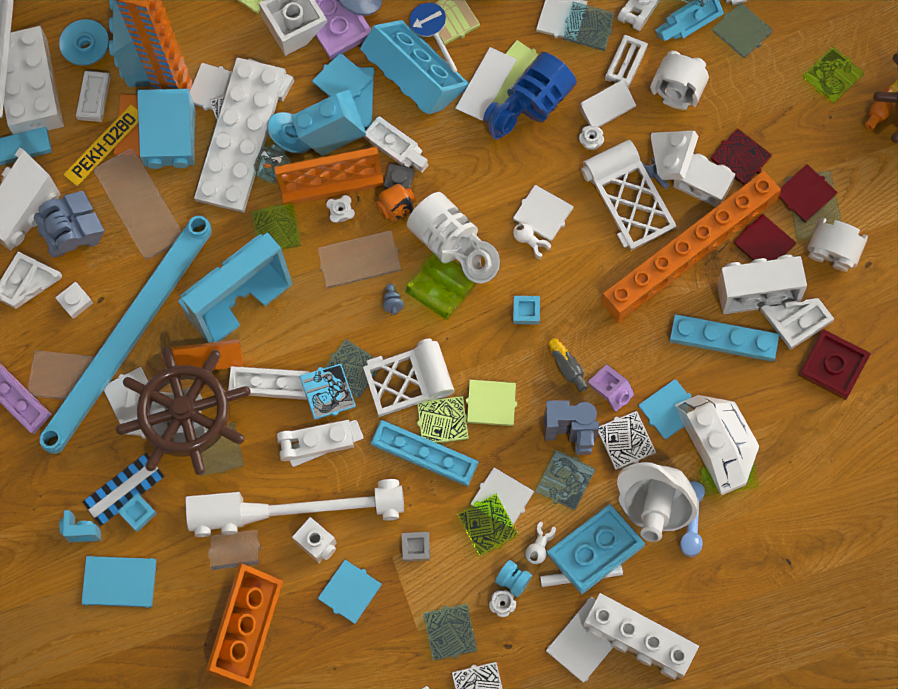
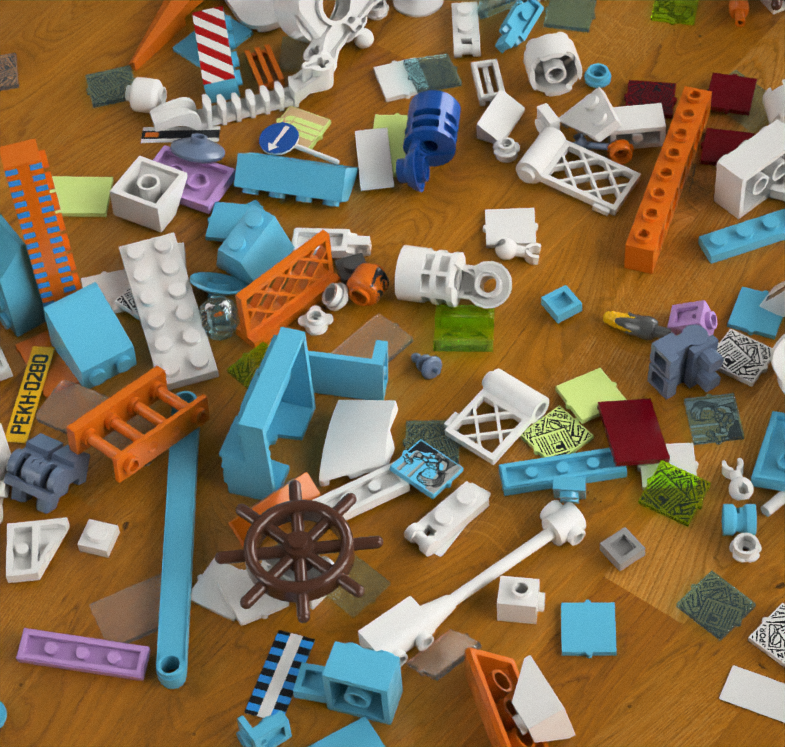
camera: 35 degrees left, 20 degrees down
none -> orange fence [66,366,210,483]
none -> medium azure panel [279,327,388,400]
none -> white slope [319,400,398,486]
none -> white plate [322,282,349,311]
none -> medium azure brick [322,641,403,725]
none -> white slope [512,655,576,743]
none -> white plate [535,103,560,133]
none -> medium azure plate [553,476,586,504]
none -> medium azure plate [584,63,611,88]
none -> dark red piece [597,398,670,466]
none -> orange plate [607,139,634,165]

